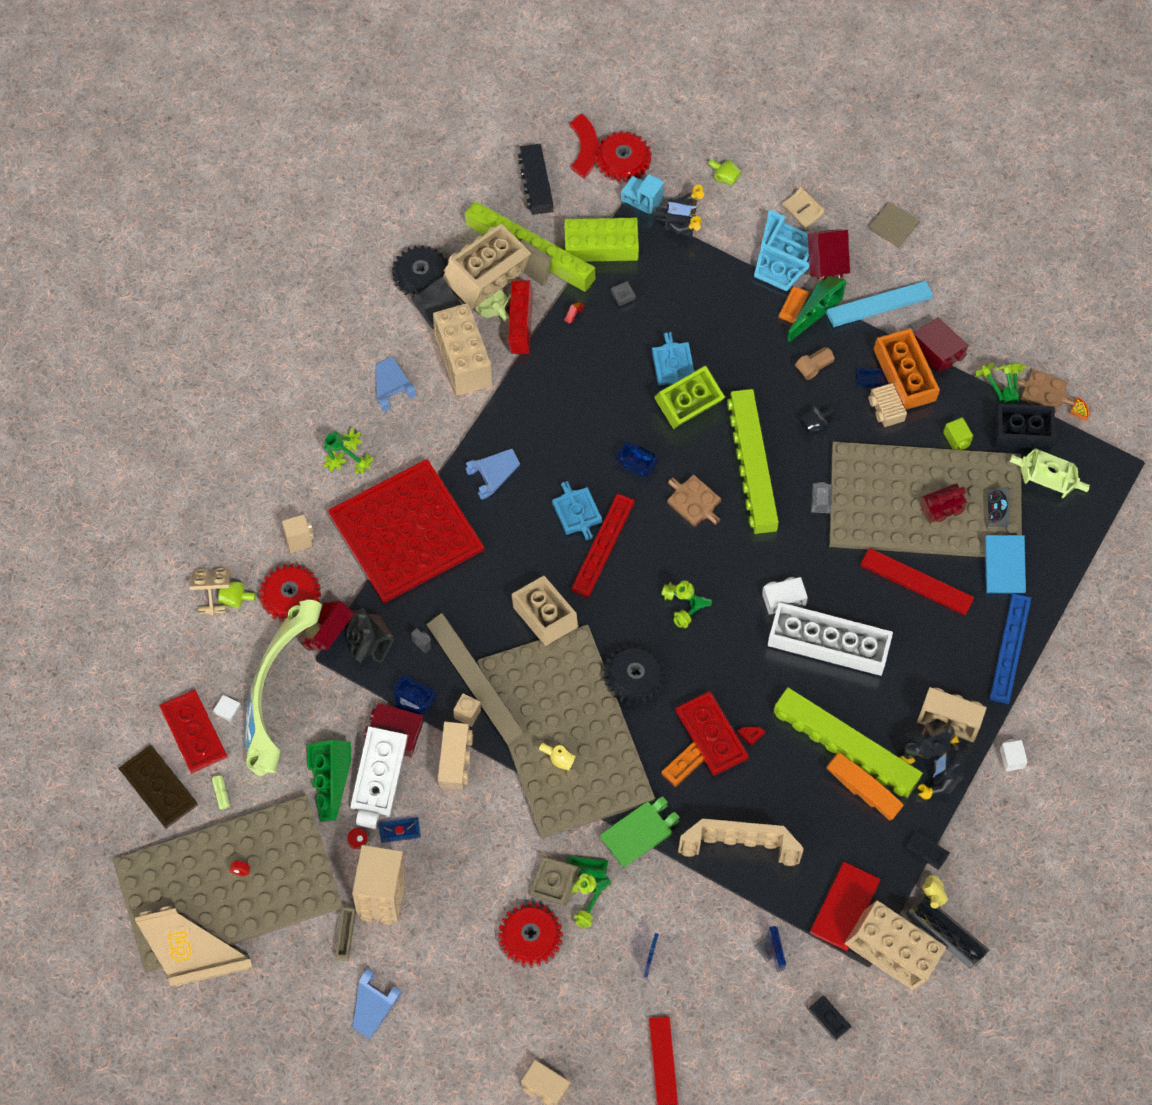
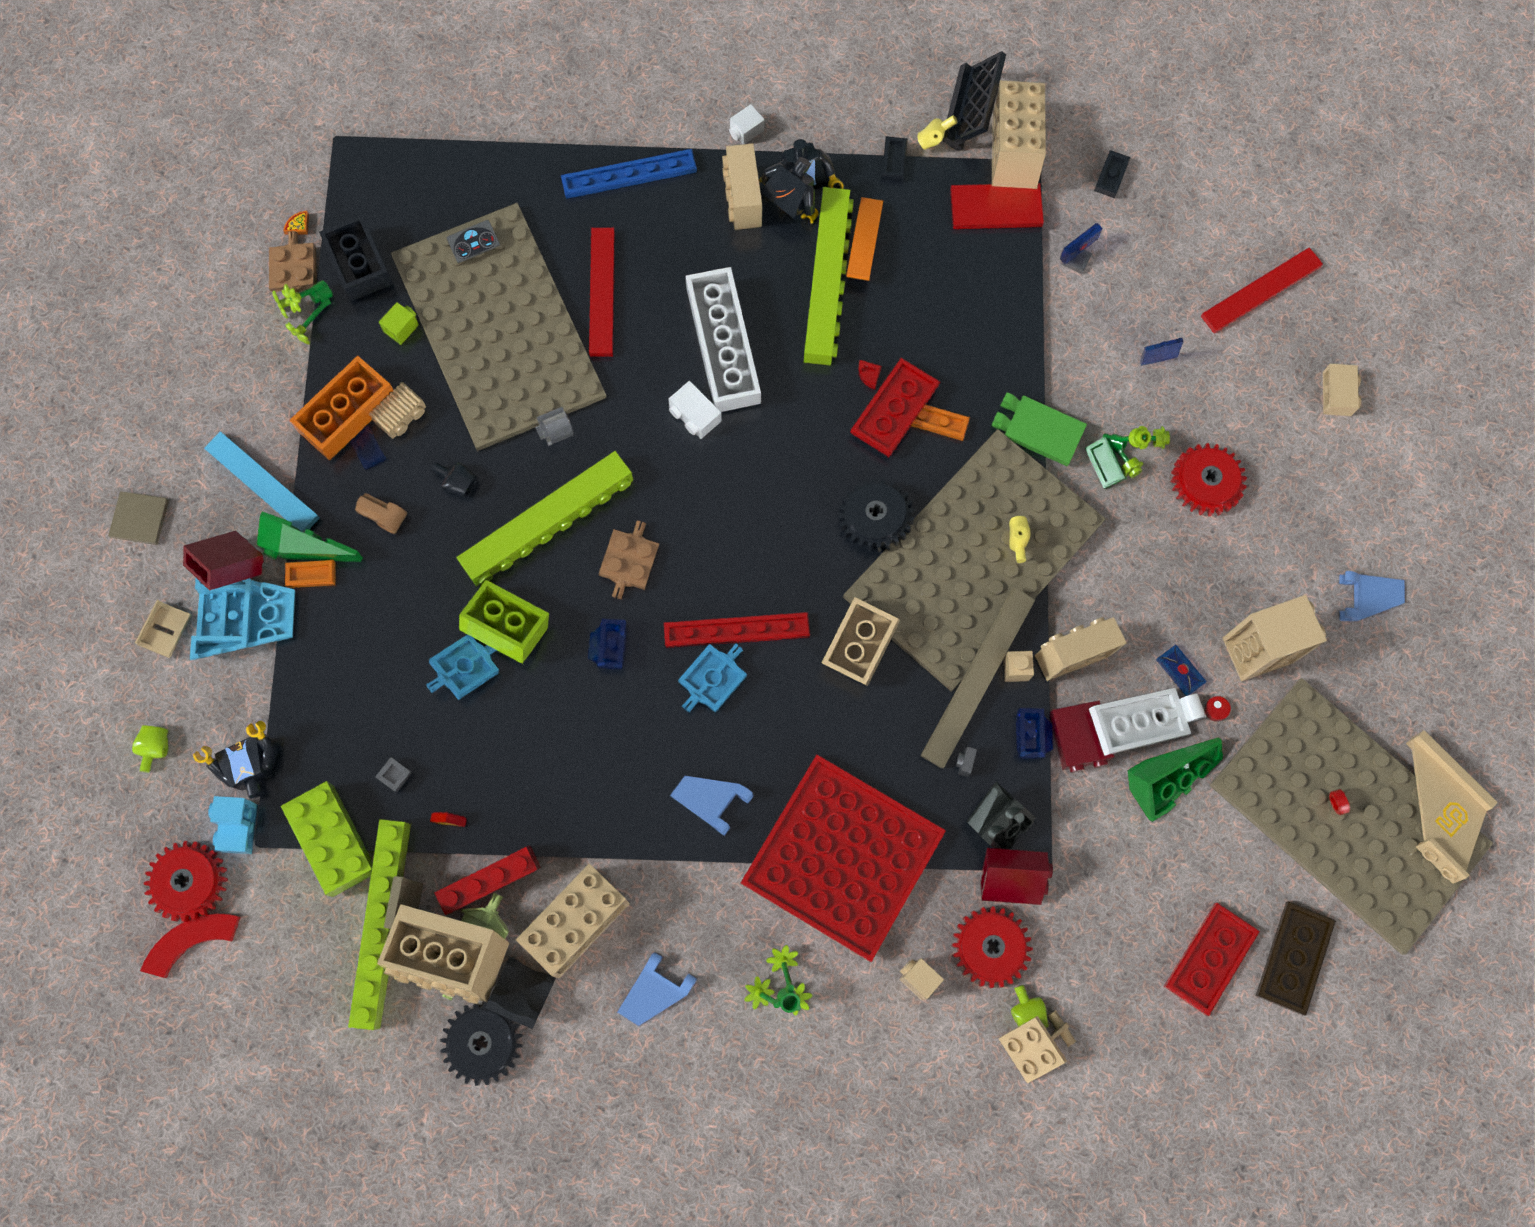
camera: 120 degrees left, 10 degrees up
yellowish green piece [212,775,230,810] -> none
white tile [213,695,241,722] -> none
yellowish green panel [246,600,322,776] -> none
dark tan piece [335,907,356,962] -> none
black brick [517,143,553,215] -> none
dark tan tile [529,856,580,907] -> none
lime plant [662,581,712,628] -> none
tan slope [678,819,803,866] -> none
dark red brick [913,317,969,373] -> none
dark red brick [920,483,967,523] -> none
dark azure tile [985,535,1026,594] -> none
yellowish green plate [1009,449,1090,498] -> none

